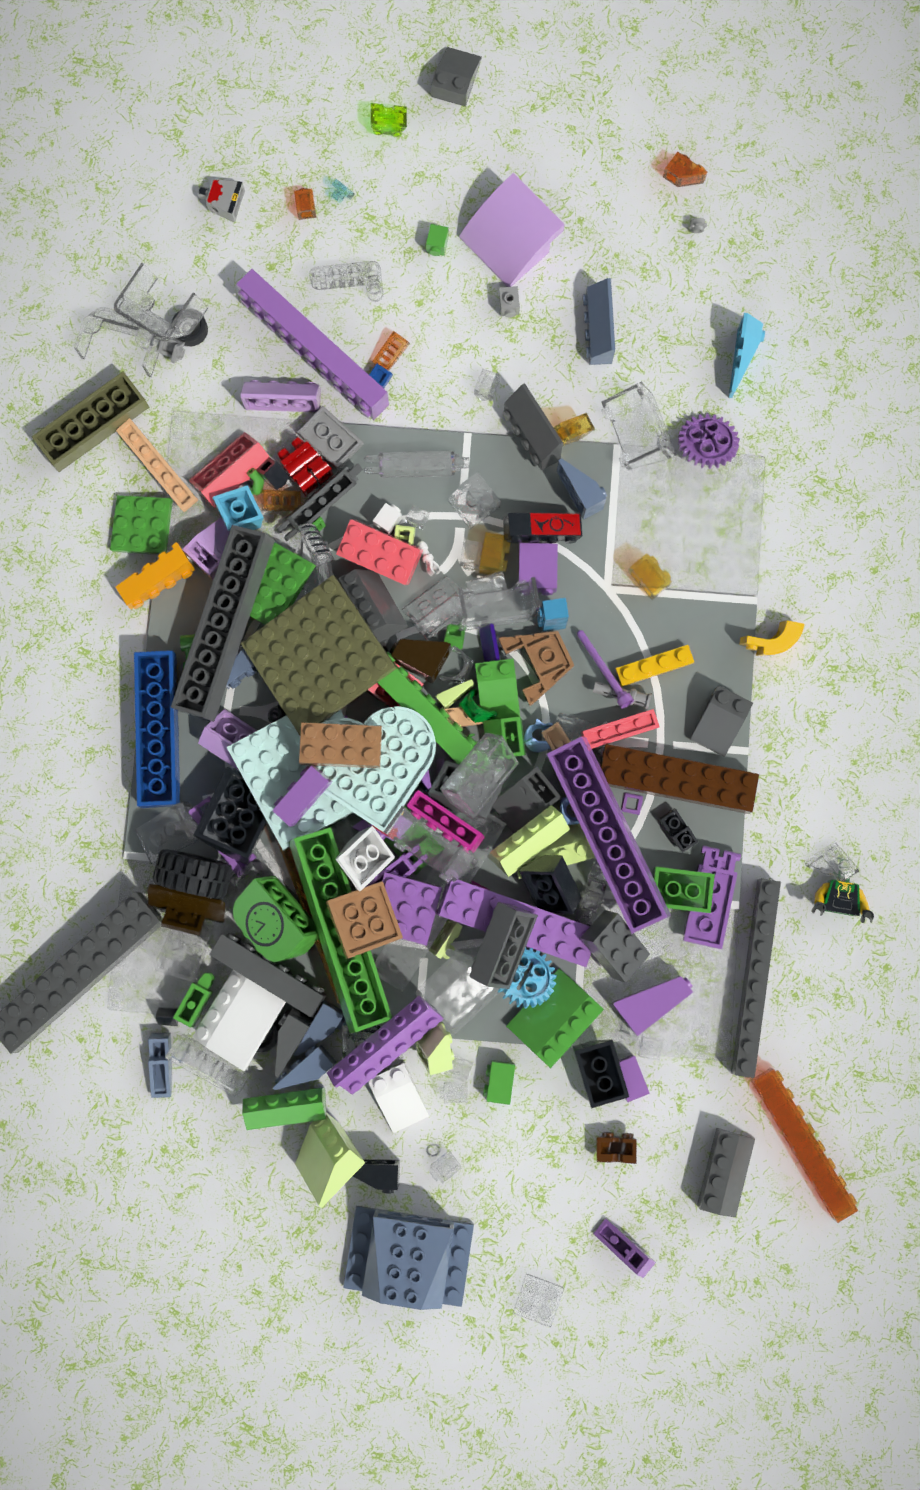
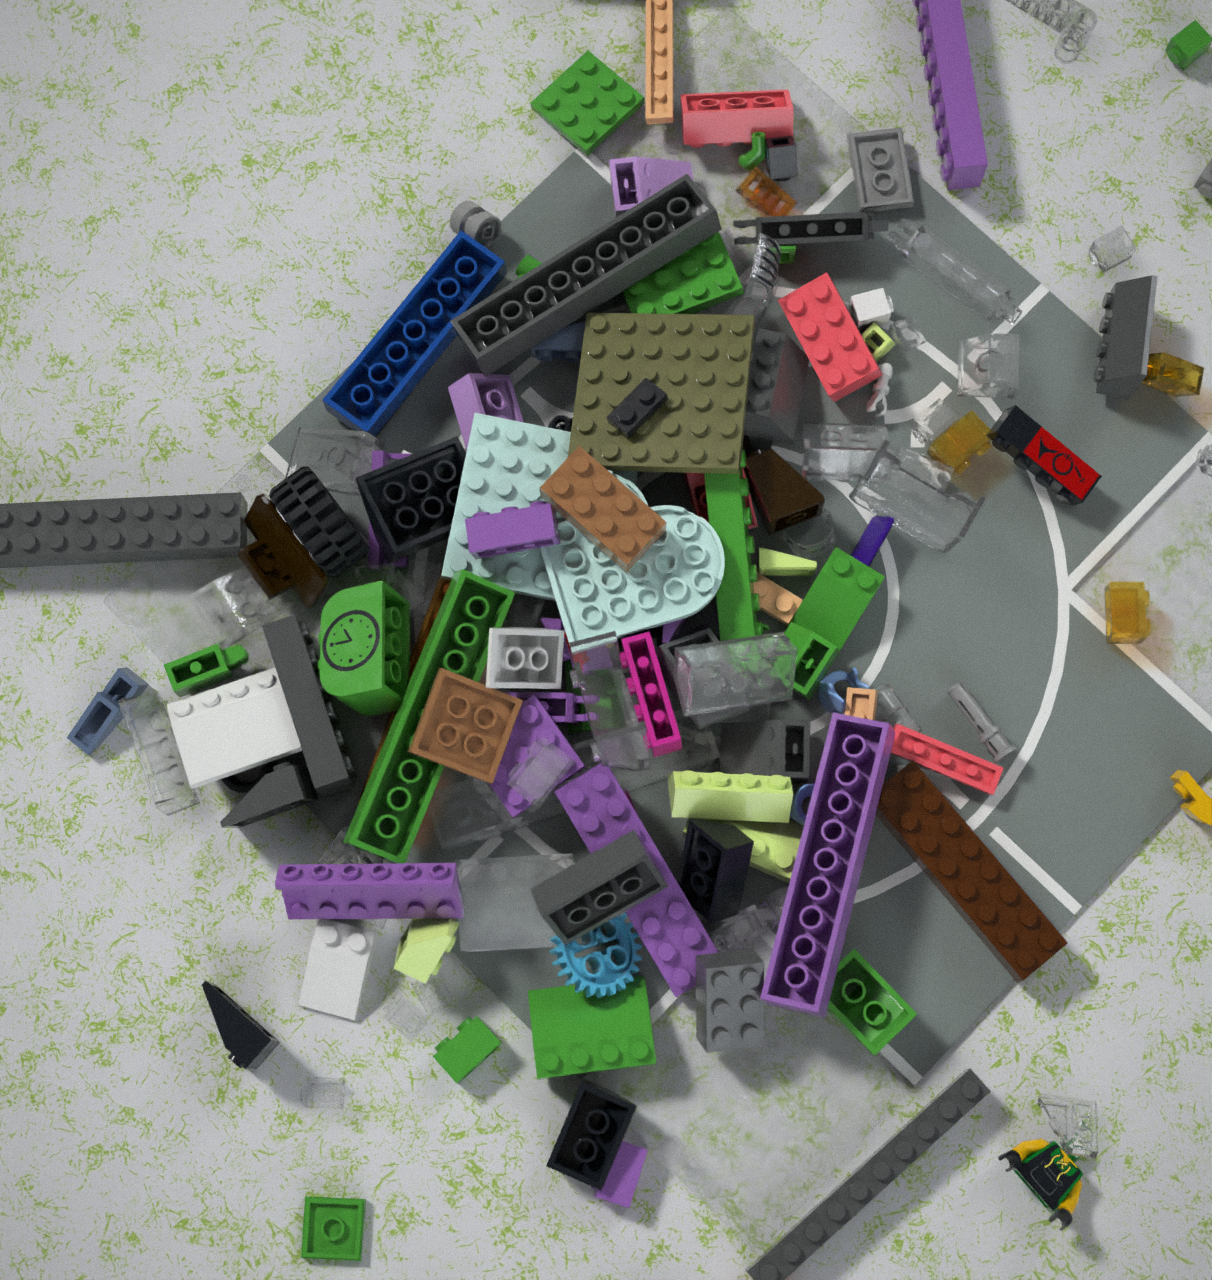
camera: 40 degrees right, 5 degrees down
light orange wedge [116,542,195,610] -> none
black slope [156,1007,178,1026] -> none
medium azure slope [212,485,264,531] -> none
lavender slope [241,380,321,412] -> none
bright green slope [242,1088,326,1130] -> none
sand blue slope [273,1045,337,1090] -> none
red hips [277,437,333,496] -> none
sand blue slope [293,1000,345,1056] -> none
yellowish green slope [295,1112,365,1208] -> none
sand blue wedge [343,1205,474,1310] -> none
blue plate [369,364,393,388] -> none
clear orange slope [372,331,410,371] -> none
yellowish green plate [429,919,463,959] -> none
bright green slope [444,624,466,649] -> none
green helmet [459,689,498,723] -> none
medium nougat wing [498,631,574,706] -> none
medium lavender panel [518,543,558,595] -> none
dark azure brick [537,598,569,632] -> none
sand blue slope [556,459,607,520] -> none
medium lavender piece [577,630,634,709] -> none
reddish brown cylinder [597,1132,637,1164] -> none
medium lavender slope [611,976,693,1036] -> none
yellow plate [615,645,694,687] -> none
medium lavender tile [621,792,643,815] -> none
black slope [659,808,698,853] -> none
medium lavender hinge [683,845,741,949] -> none
dark grey slope [690,685,753,757] -> none
none -> bright green tile [301,1196,366,1261]
none -> light grey wheel [450,201,502,248]
none -> clear brick [507,737,576,808]
none -> black plate [606,378,668,439]

